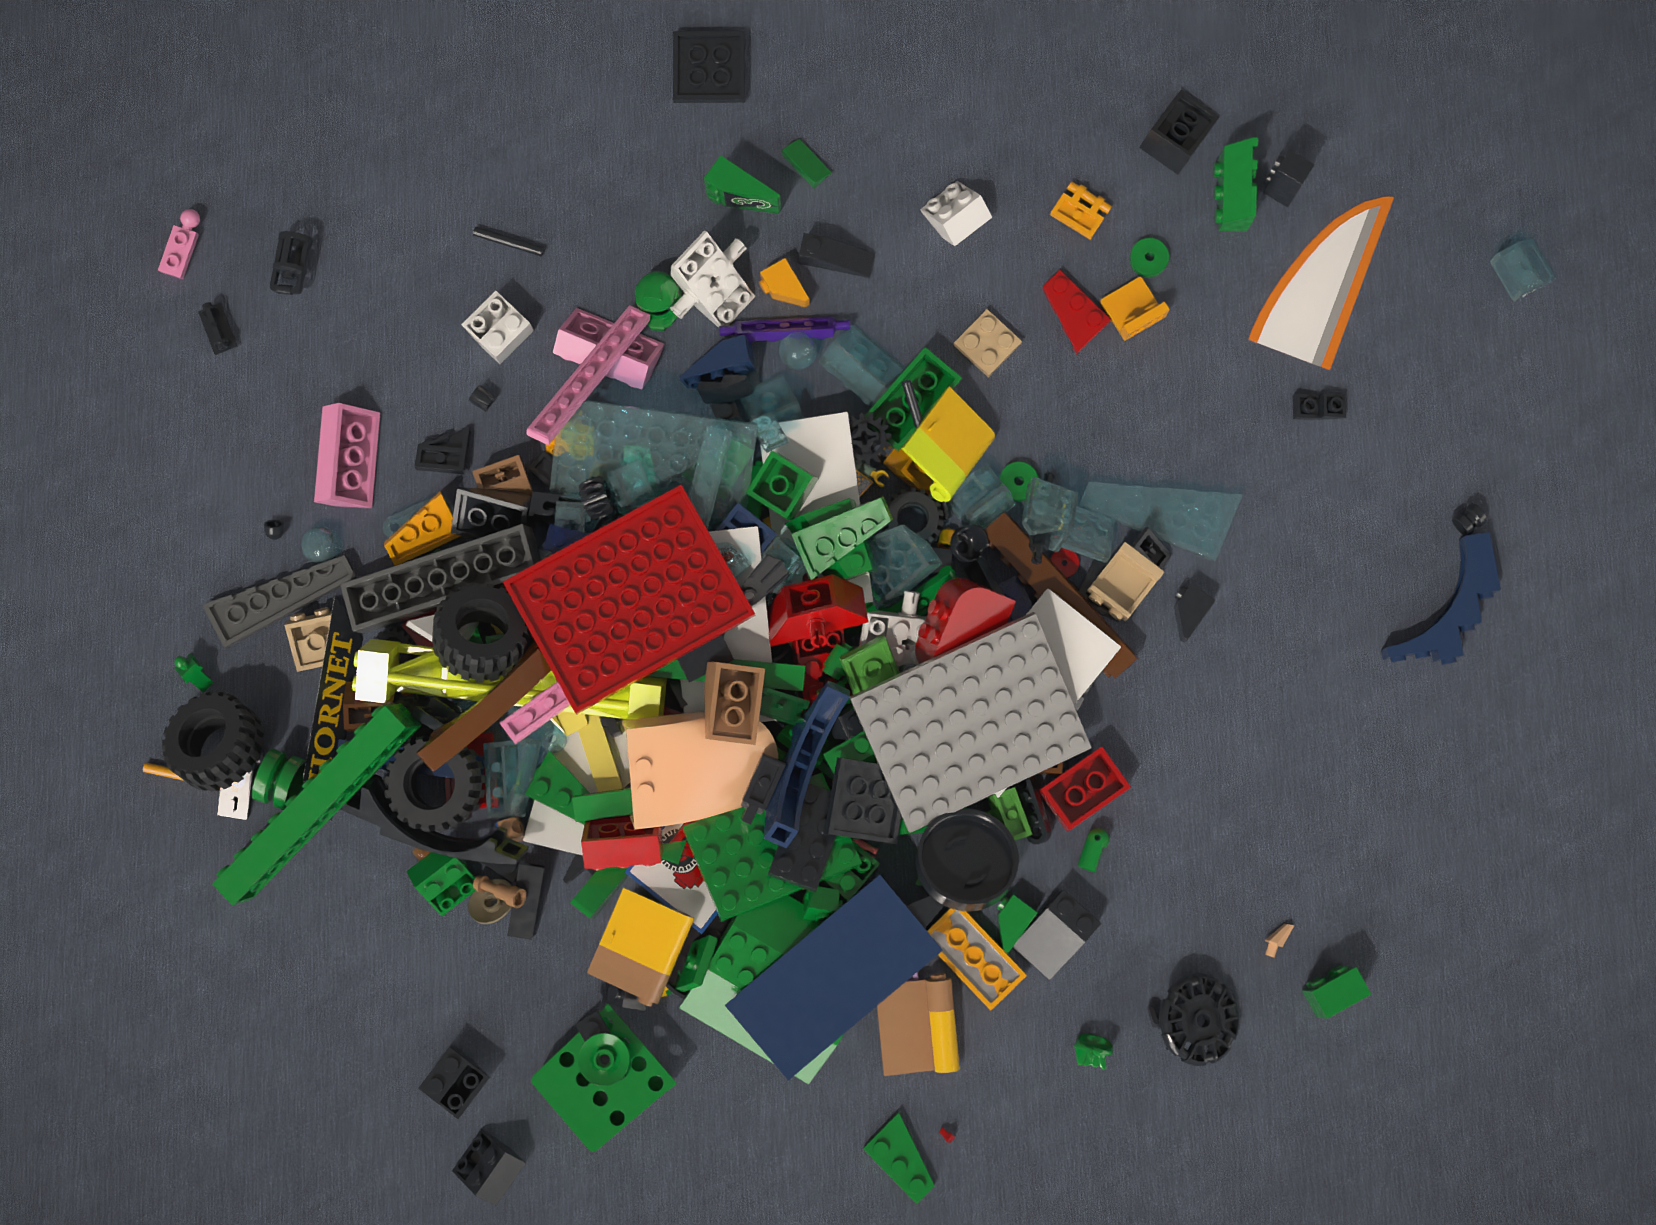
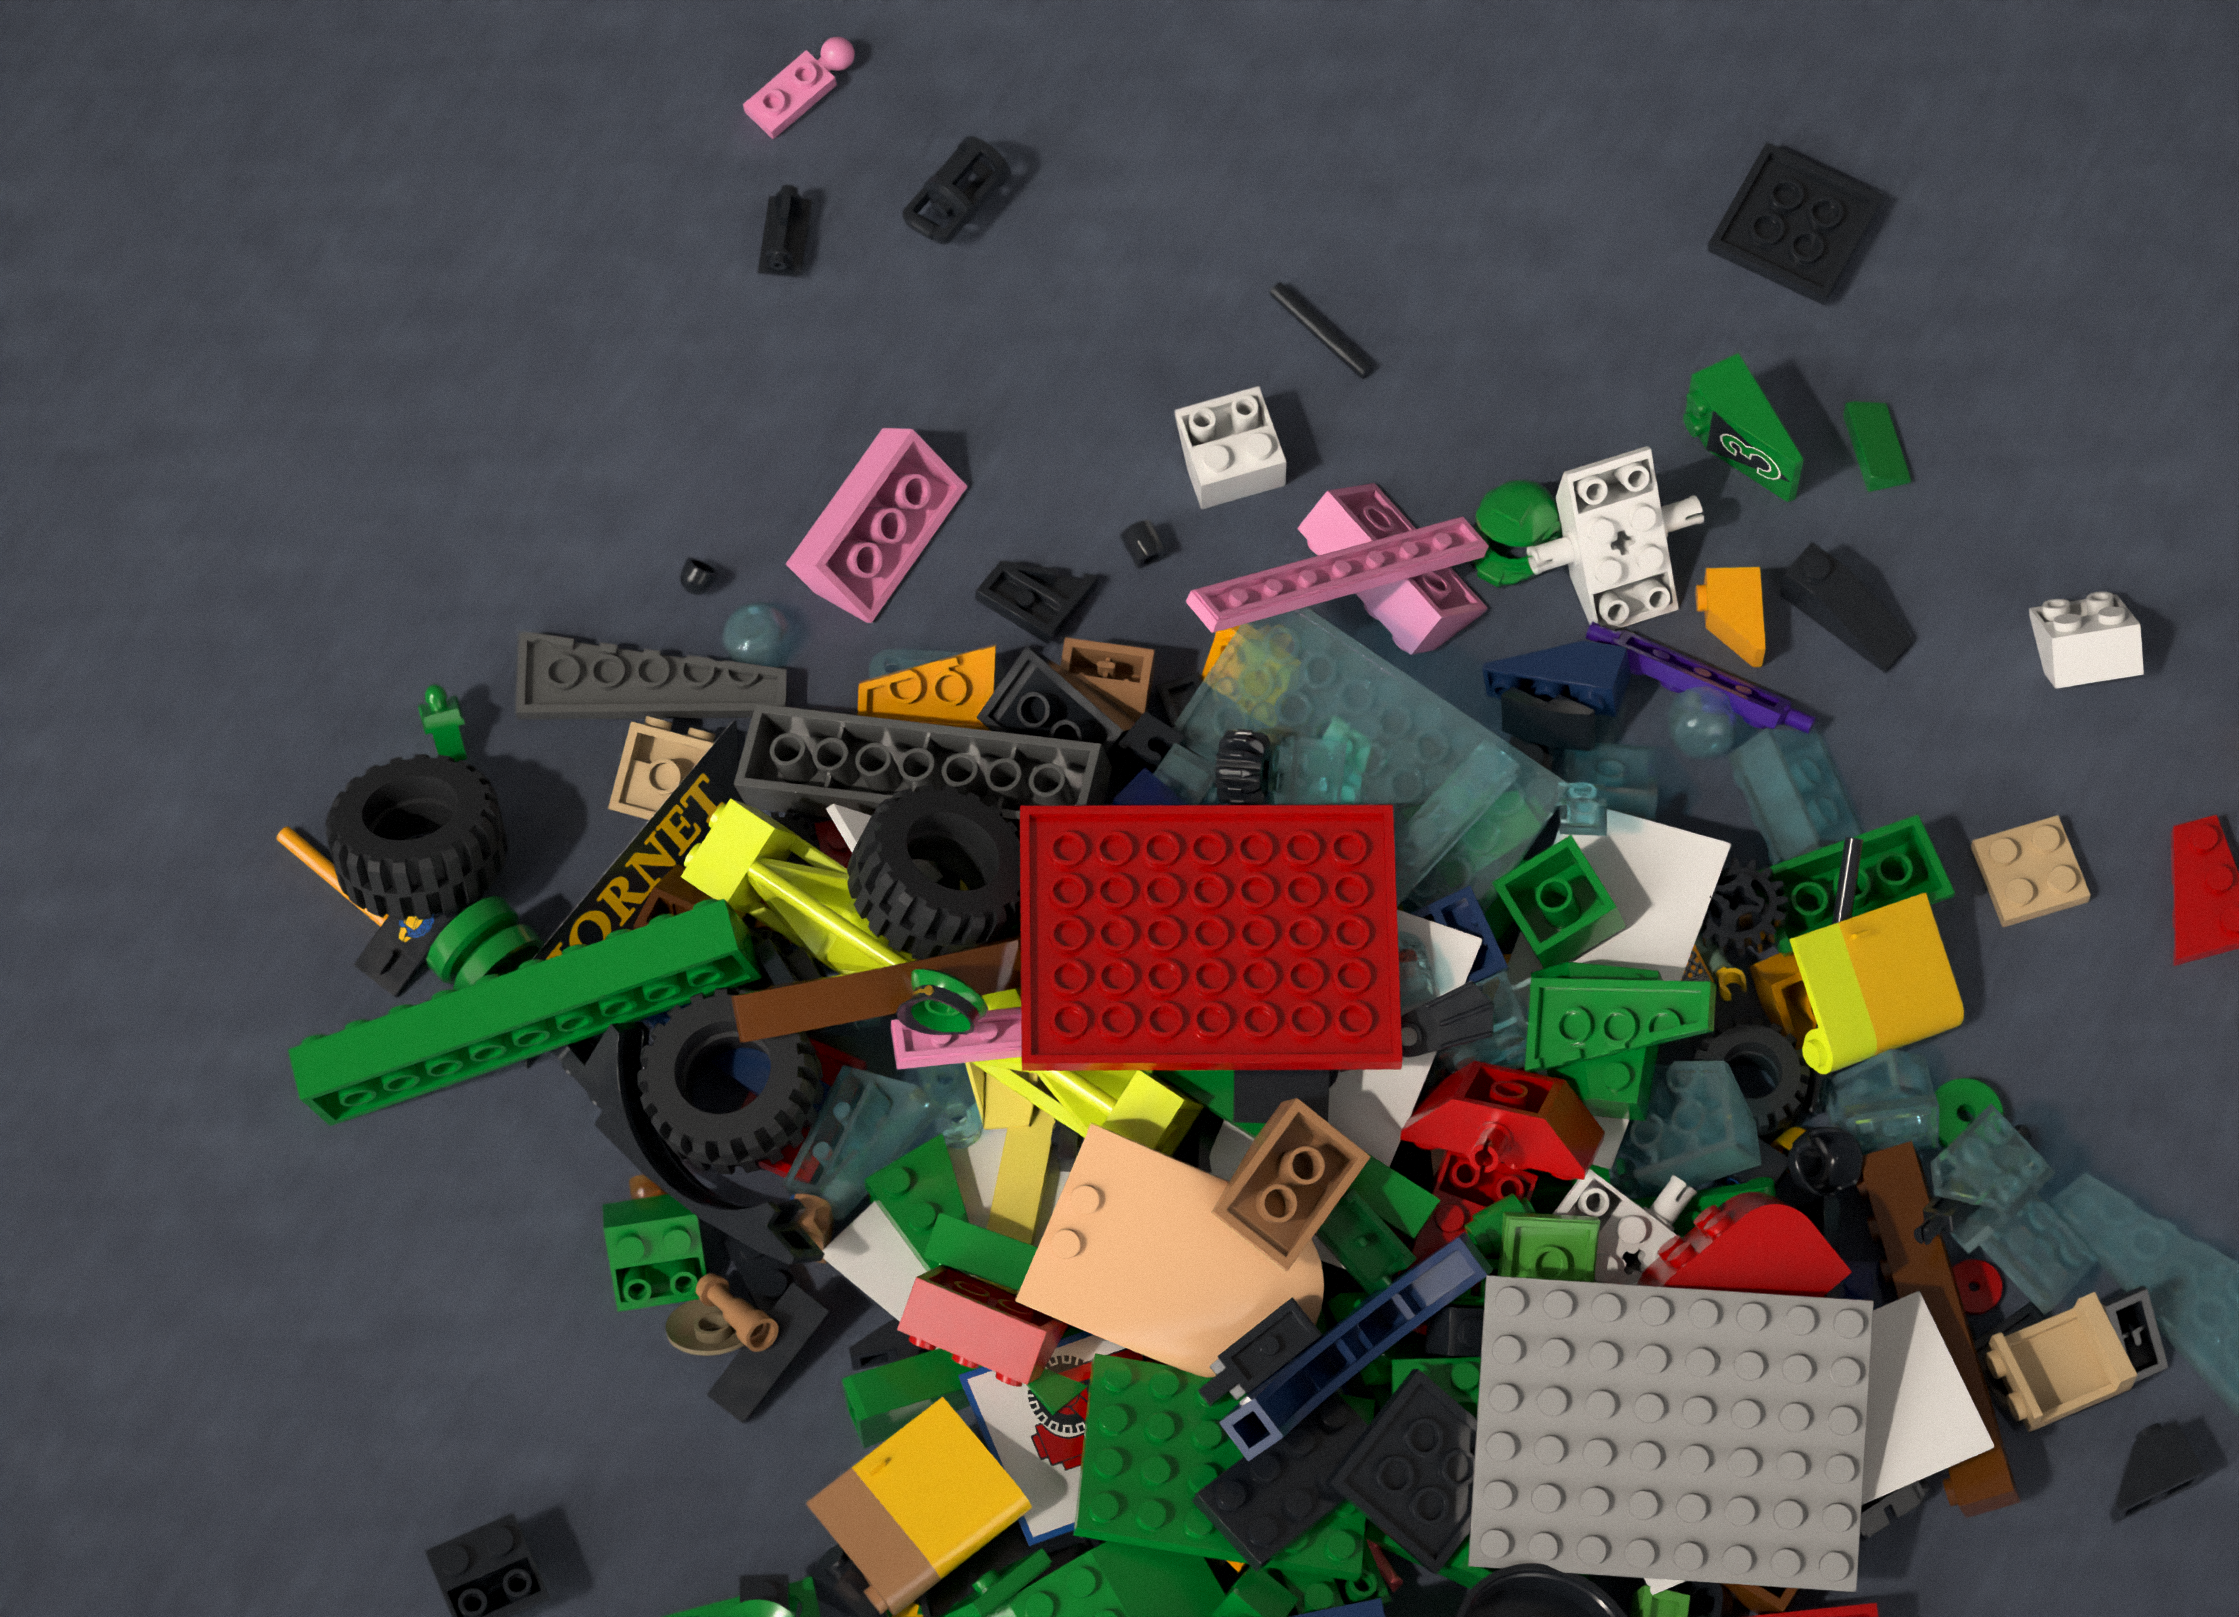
camera: 30 degrees right, 15 degrees down
none -> piece [896,968,989,1035]

